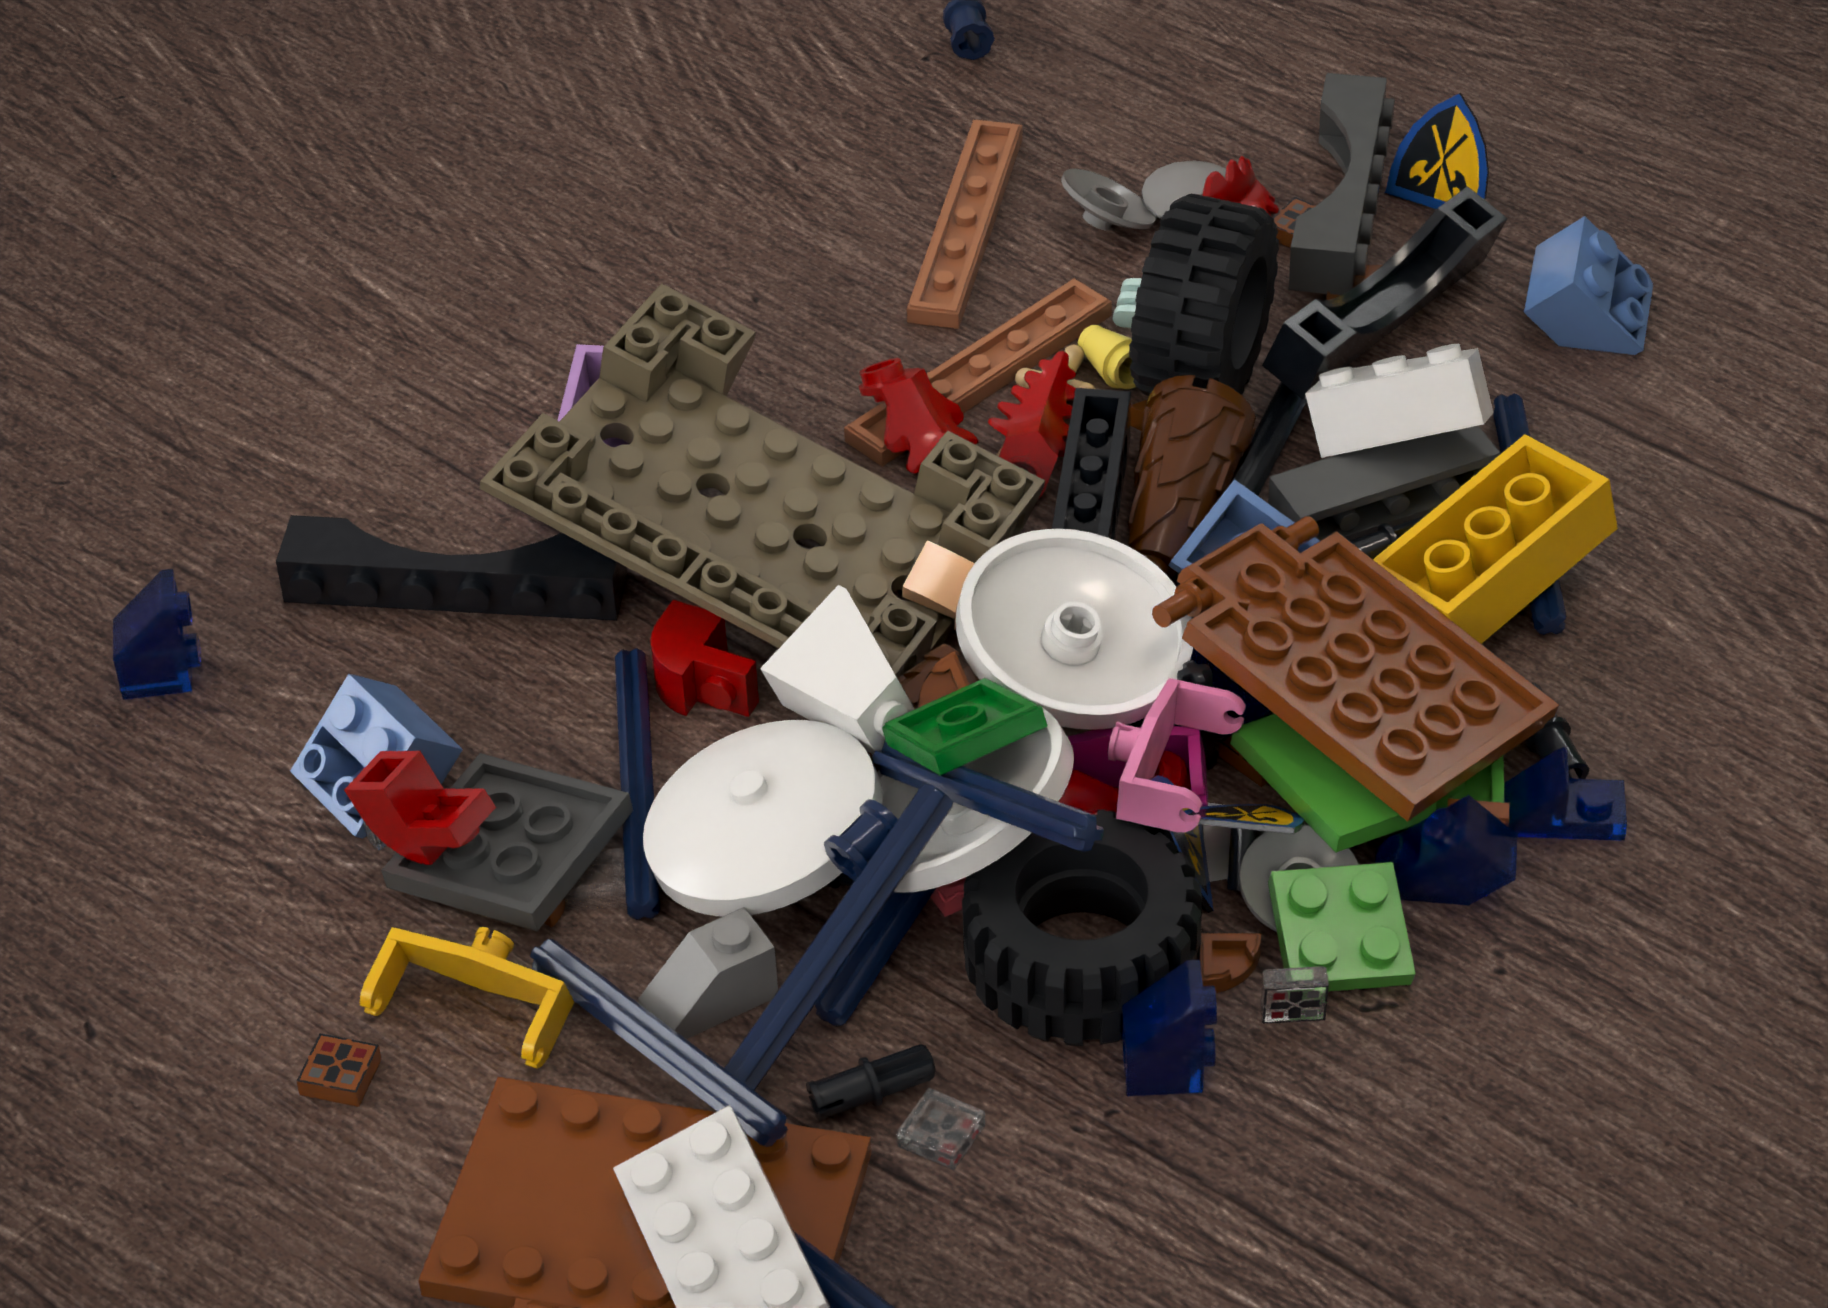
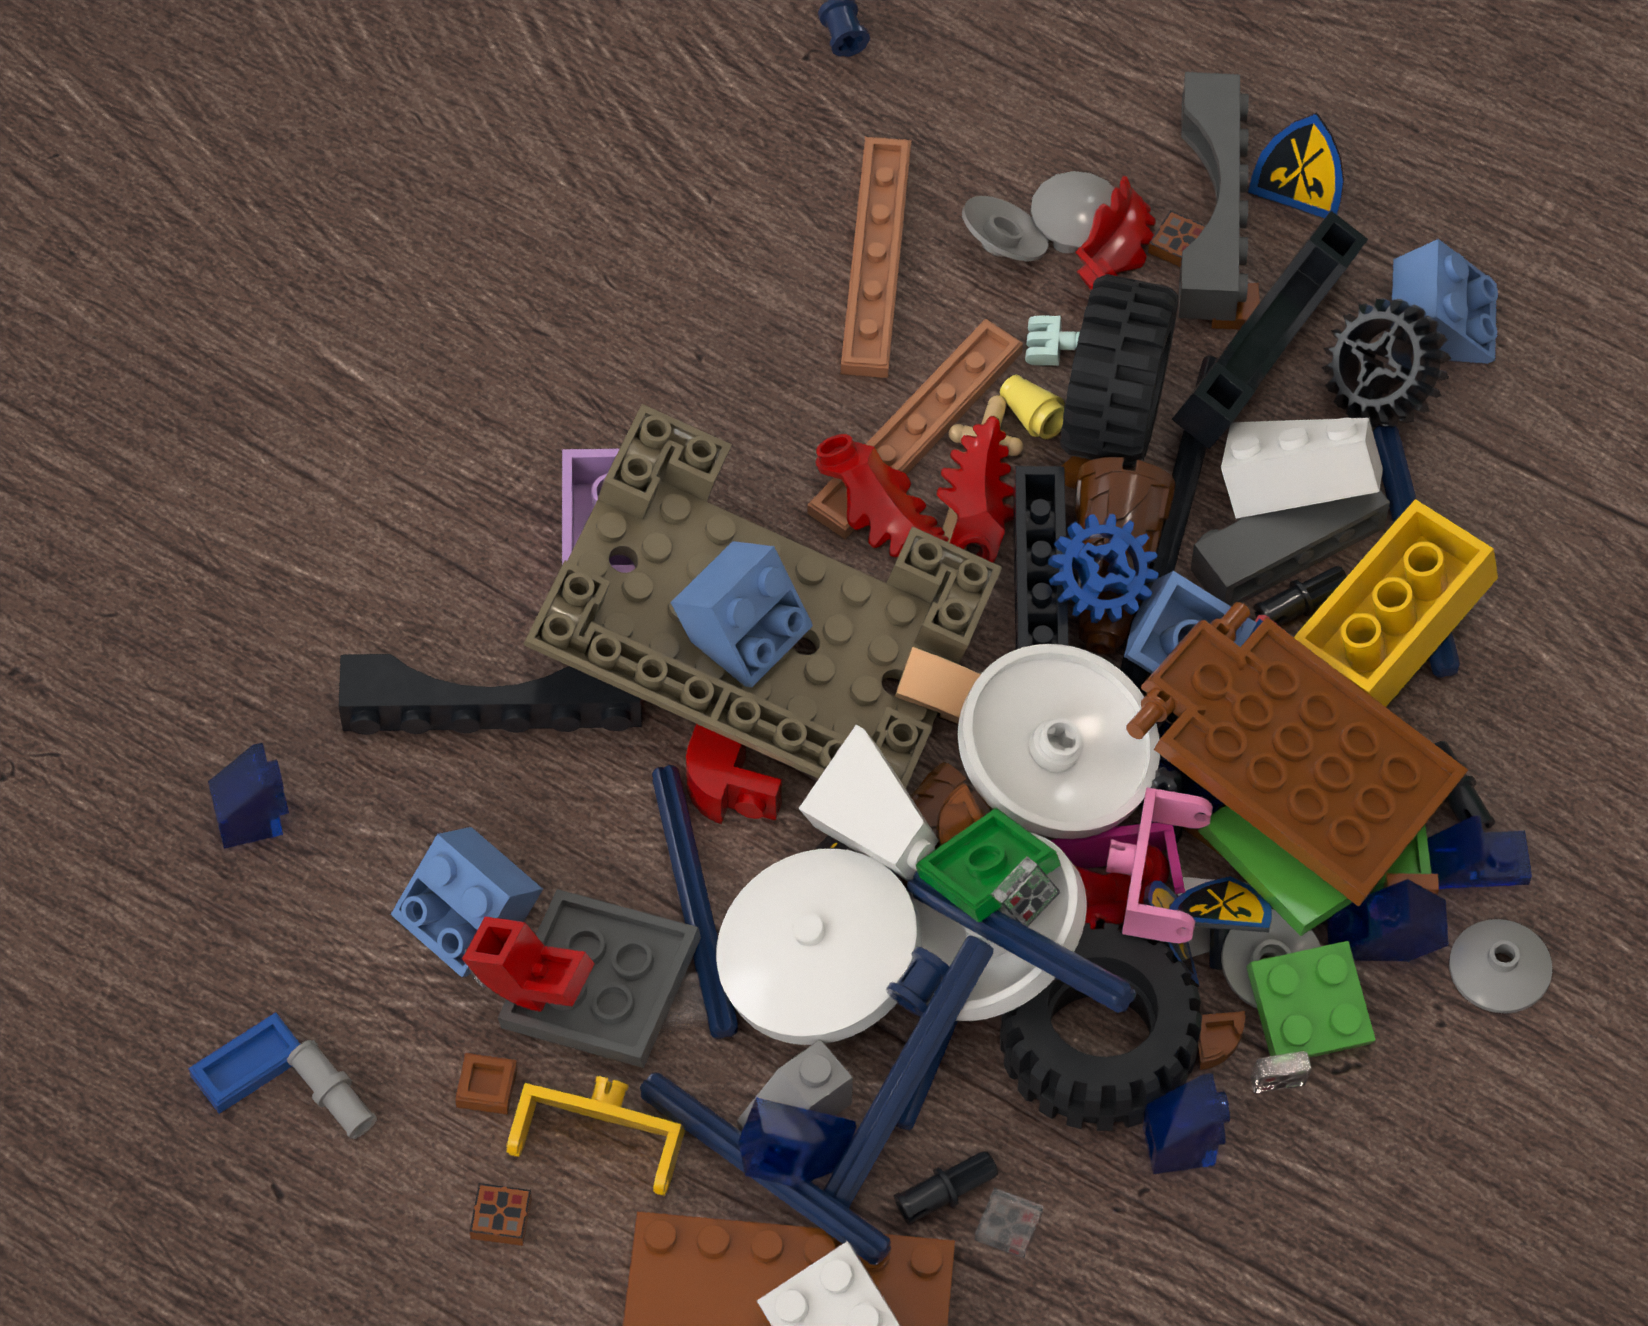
camera: 10 degrees left, 15 degrees up
none -> blue tile [188,1012,300,1114]
none -> light grey pin [287,1040,377,1139]
none -> dark orange tile [455,1053,518,1115]
none -> medium blue slope [671,541,813,687]
none -> clear blue slope [738,1097,857,1188]
none -> clear tile [991,857,1060,927]
none -> blue gear [1048,514,1158,623]
none -> black gear [1321,298,1452,428]
none -> light grey dish [1449,919,1552,1013]

